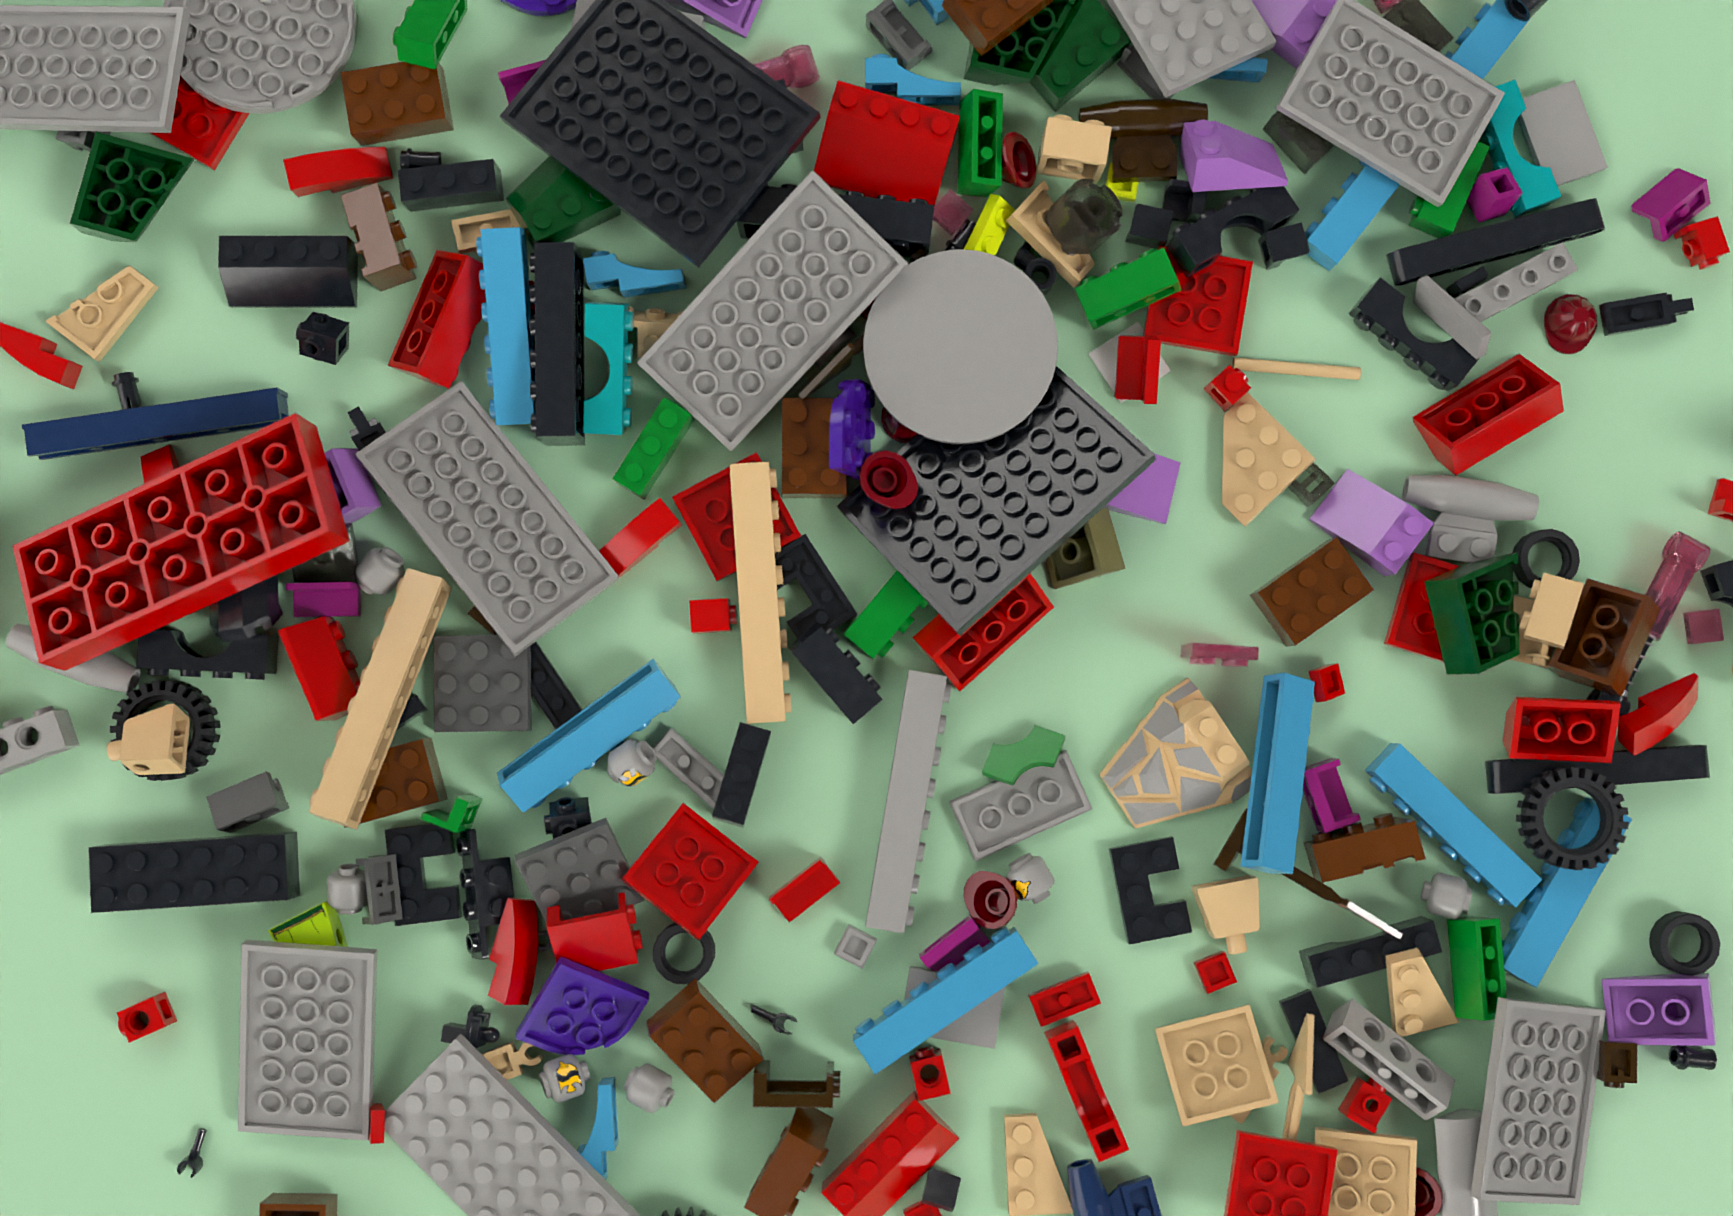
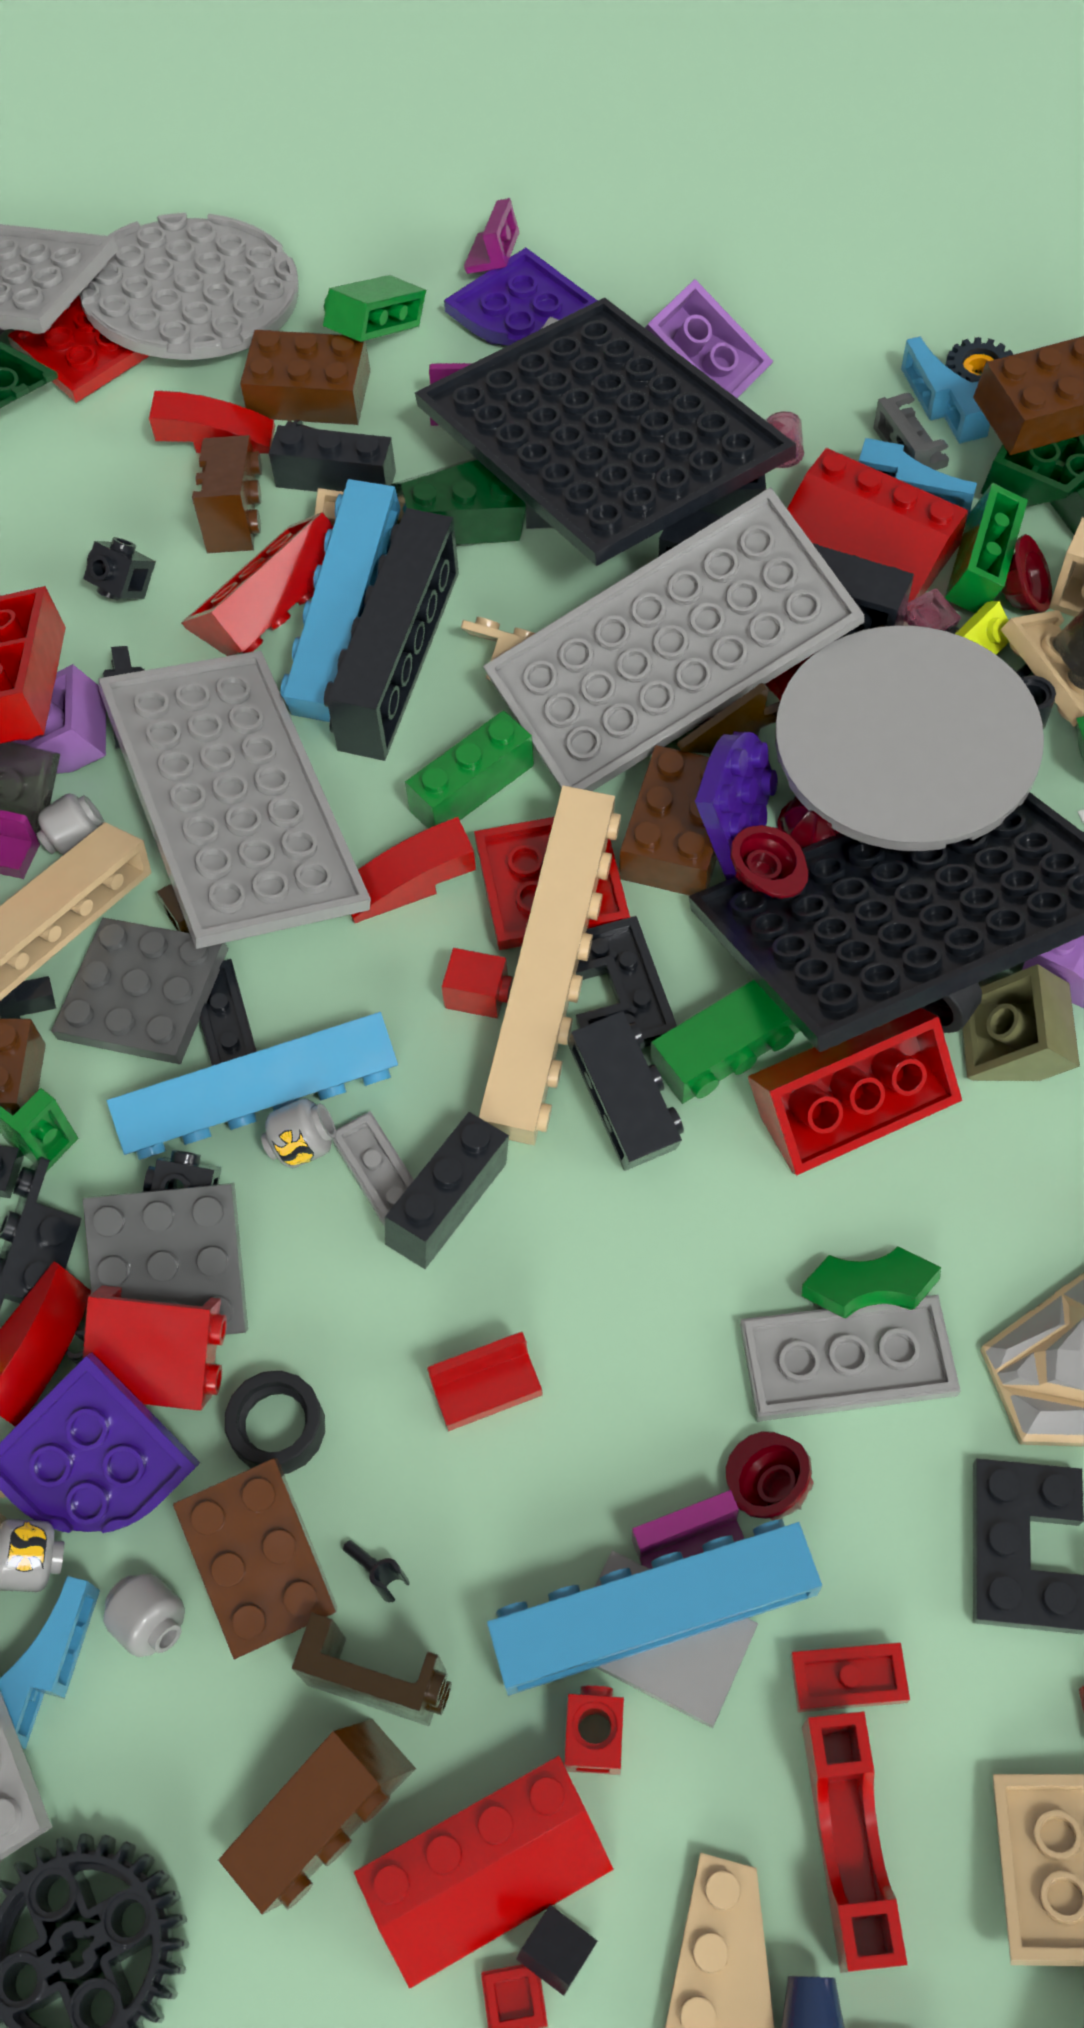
camera: 25 degrees right, 25 degrees down
black slope [218,236,358,308] -> none
dark azure slope [583,251,687,298] -> none
teal arch [583,302,634,435] -> none
red plate [622,803,759,941] -> none
light grey tile [834,924,877,969] -> none
light grey brick [866,670,952,933] -> none
light grey head [1006,853,1055,904] -> none

